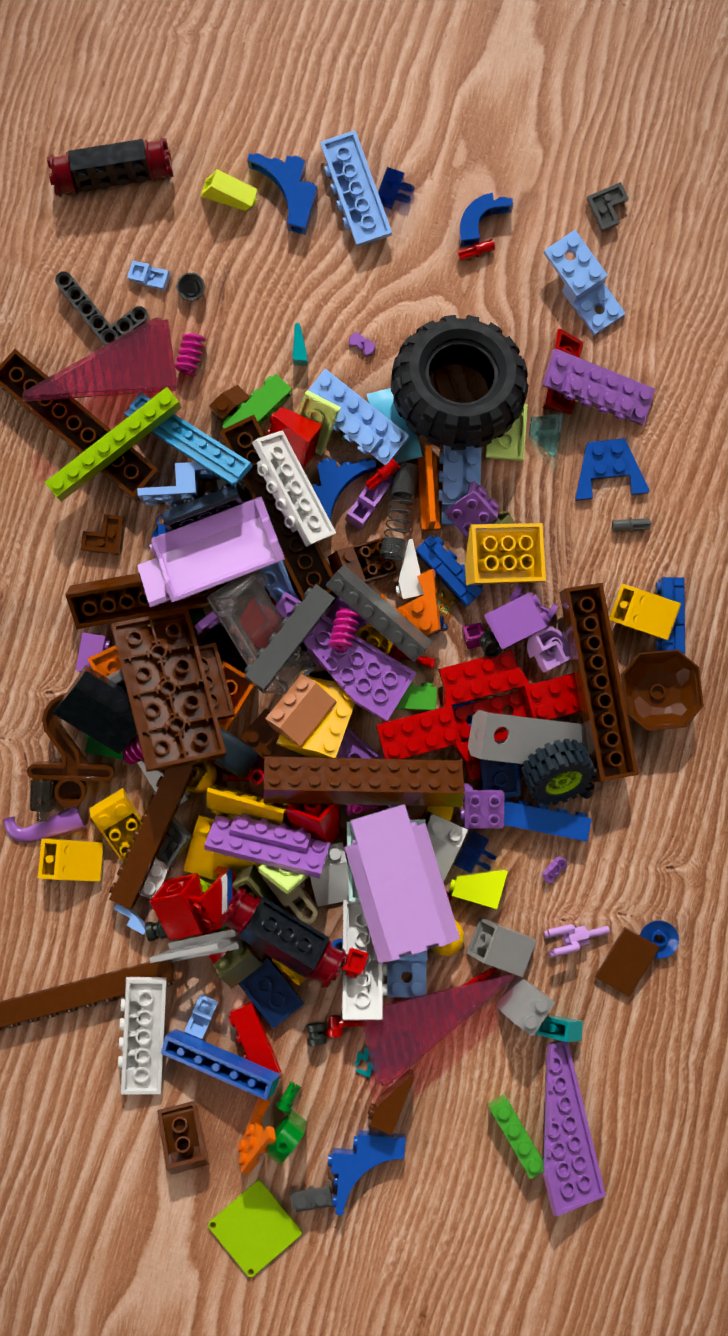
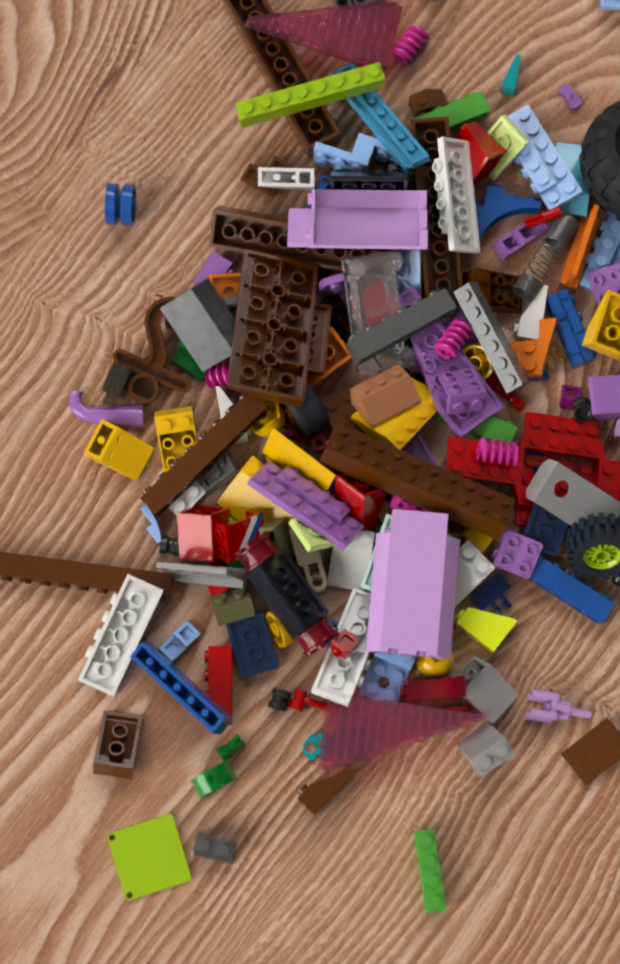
camera: 20 degrees right, 5 degrees down
orange wing [237,1097,276,1175] -> none
blue arch [328,1130,406,1215] -> none
teal slope [536,1015,583,1042] -> none
medium lavender piece [542,857,567,883] -> none
medium lavender wing [543,1040,606,1216] -> none
none -> white slope [258,167,314,191]
none -> dark red arch [400,676,466,701]
none -> medium lavender bracket [438,368,487,415]
none -> dark pink piece [476,437,519,467]

